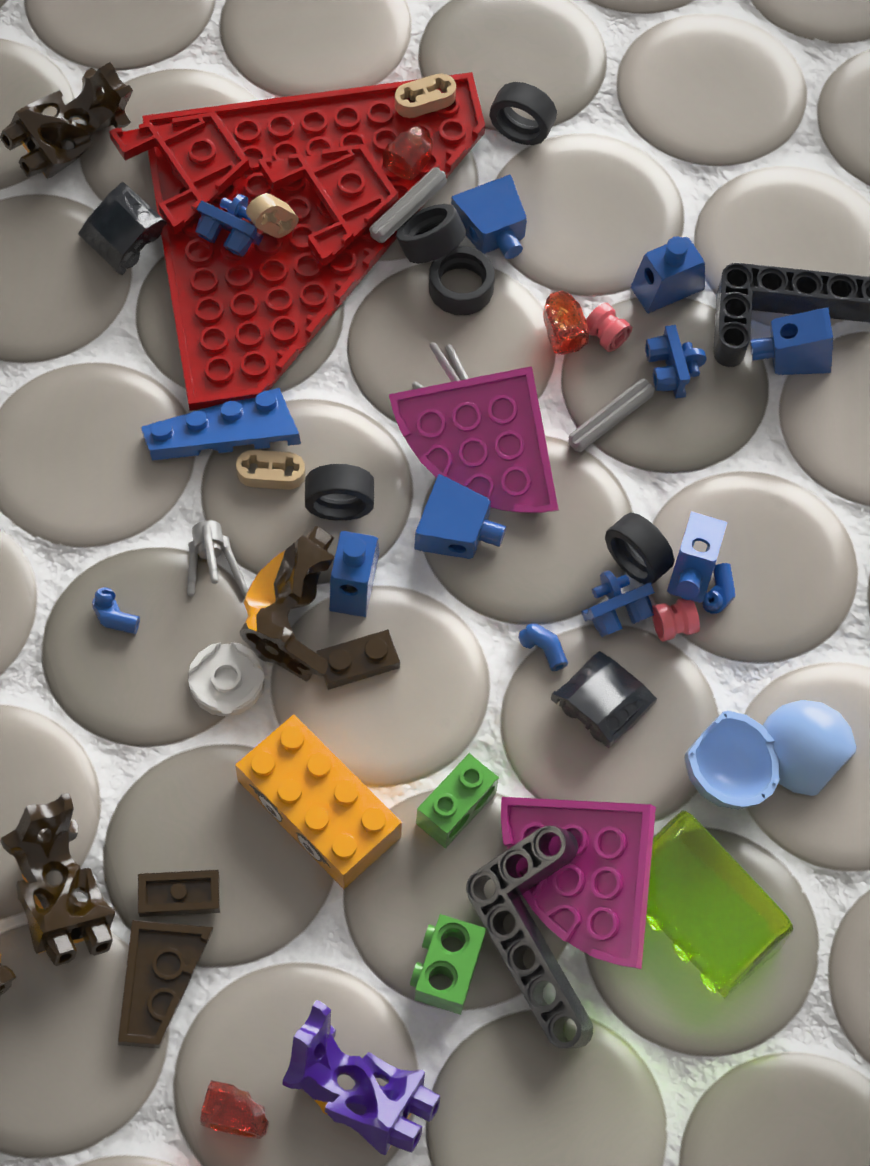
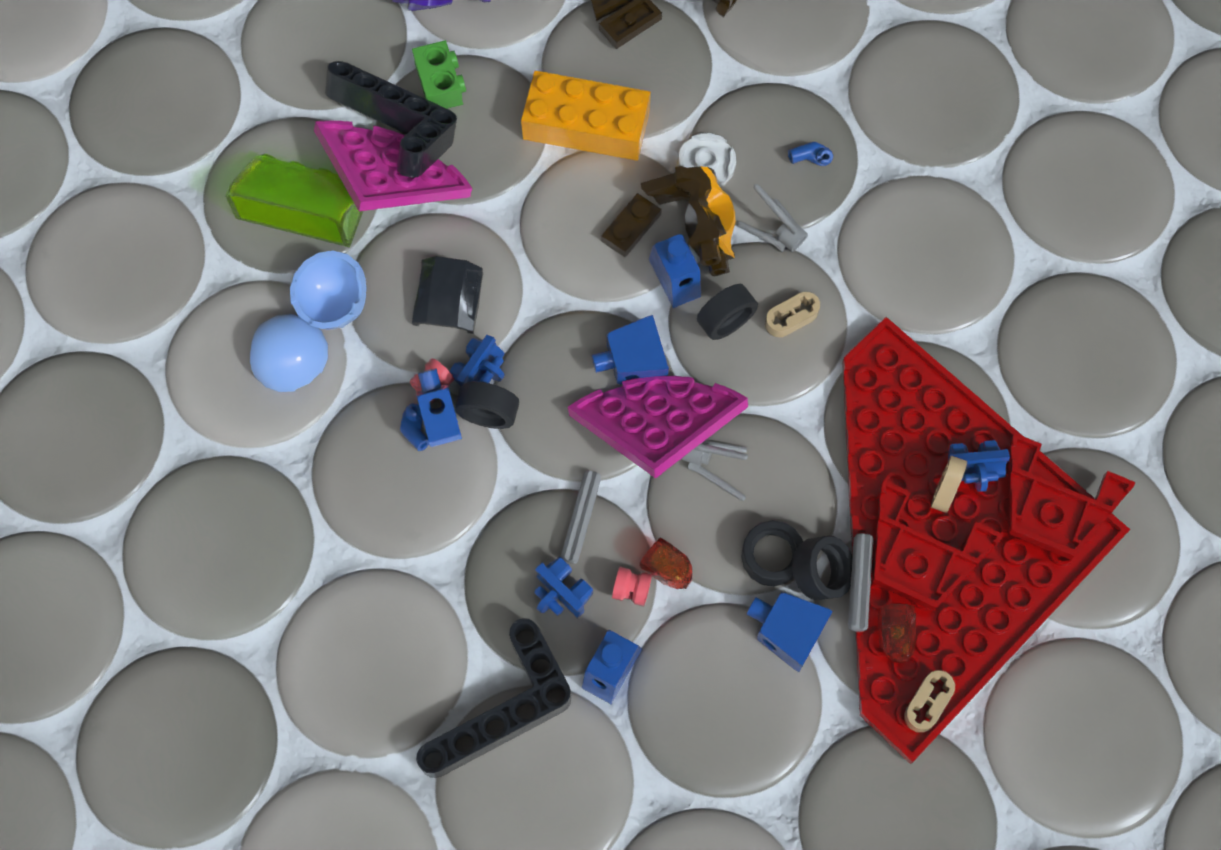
camera: 150 degrees right, 5 degrees up
dark brown hips [0,62,133,179] -> none
black slope [78,182,167,275] -> none
blue wing [141,388,301,461] -> none
bright green brick [416,753,499,849] -> none
black tyre [489,82,557,145] -> none
blue arm [518,624,569,671] -> none
blue torso [750,308,833,375] -> none

